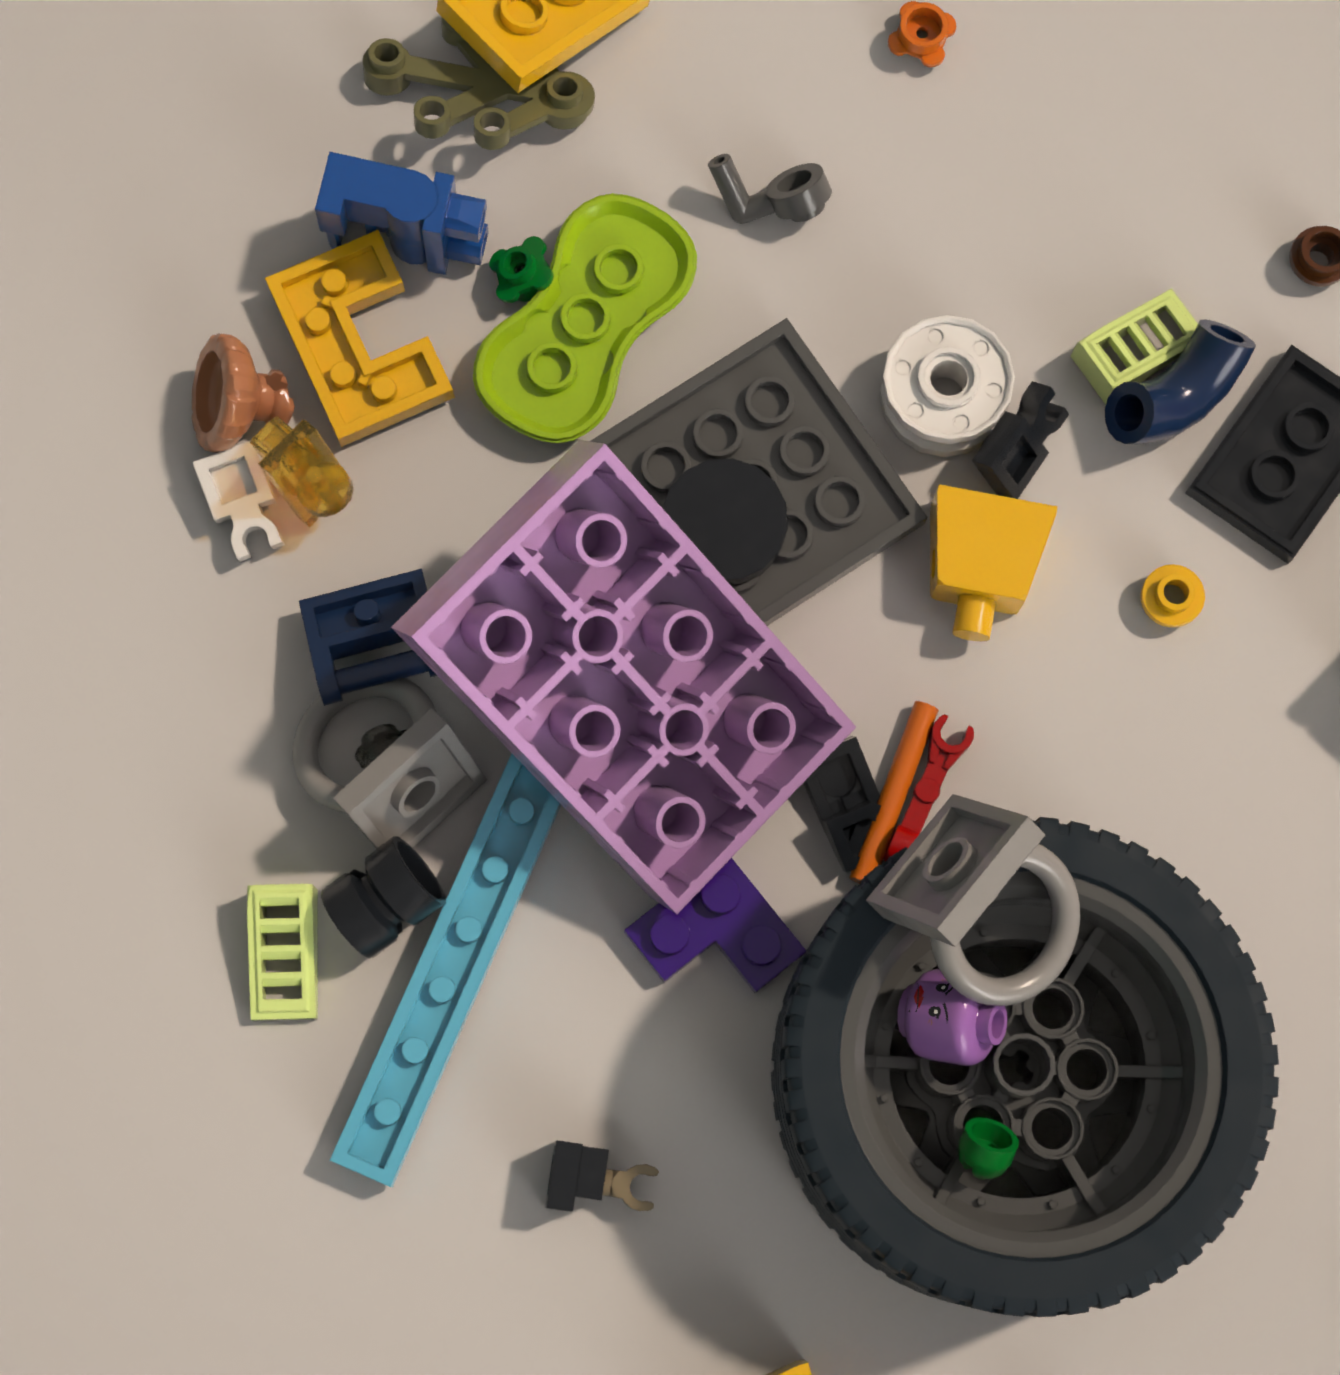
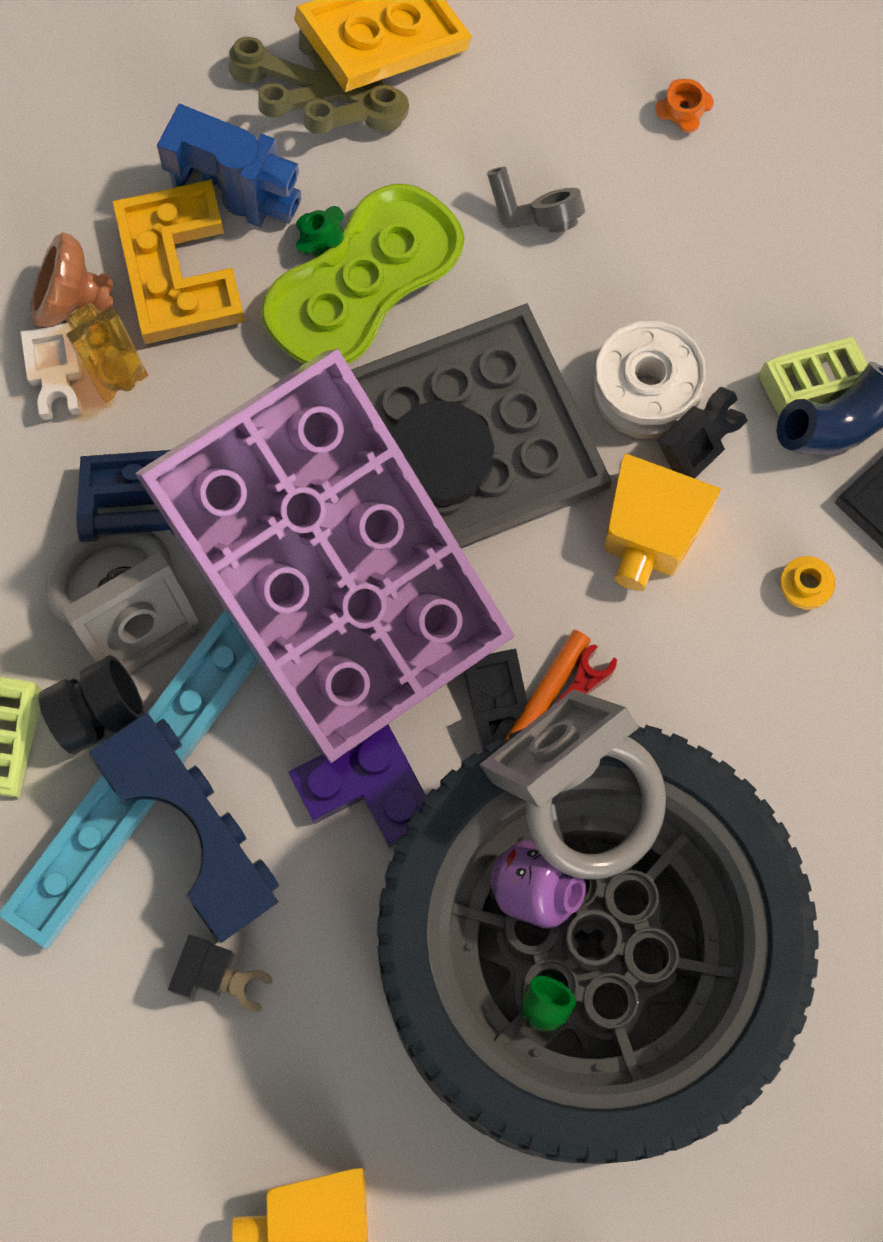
camera: 15 degrees right, 5 degrees down
none -> dark blue arch [89,712,279,943]

